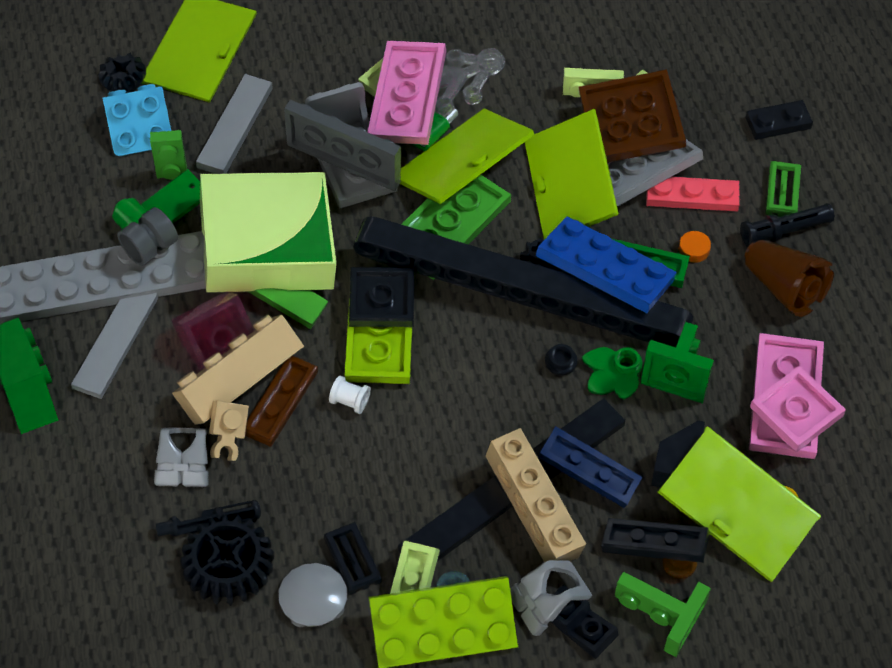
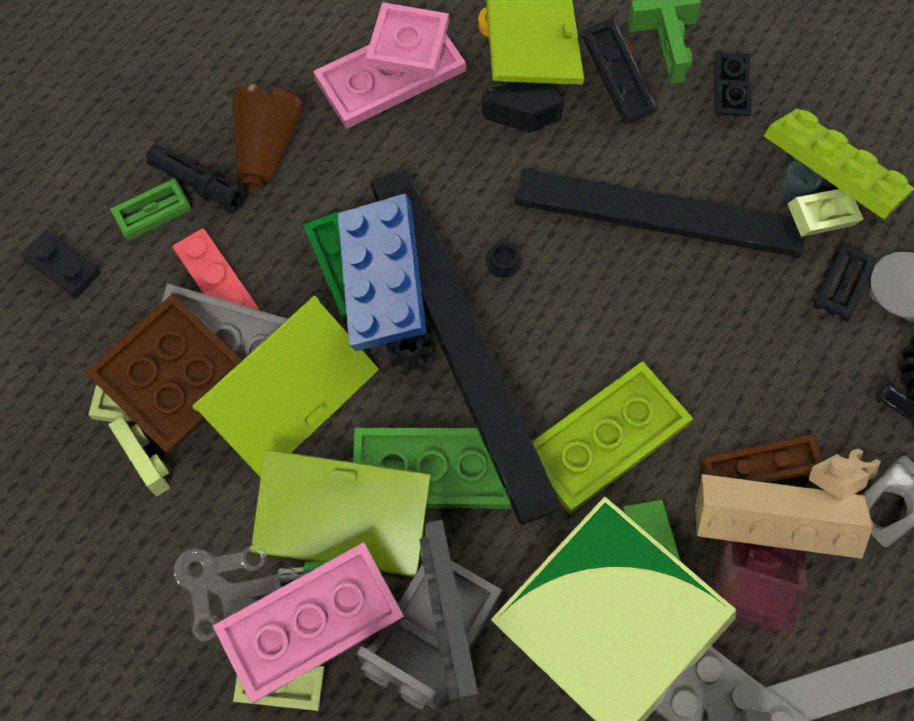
camera: 125 degrees left, 10 degrees up
white bush [329,375,371,414] -> none
black tile [349,267,414,327] -> none
tan brick [485,428,586,562] -> none
light grey piece [510,560,592,636] -> none
dark blue plate [538,426,642,508] -> none
green plate [582,347,643,400] -> none
green bracket [641,322,714,404] -> none
orange tile [679,231,711,263] -> none

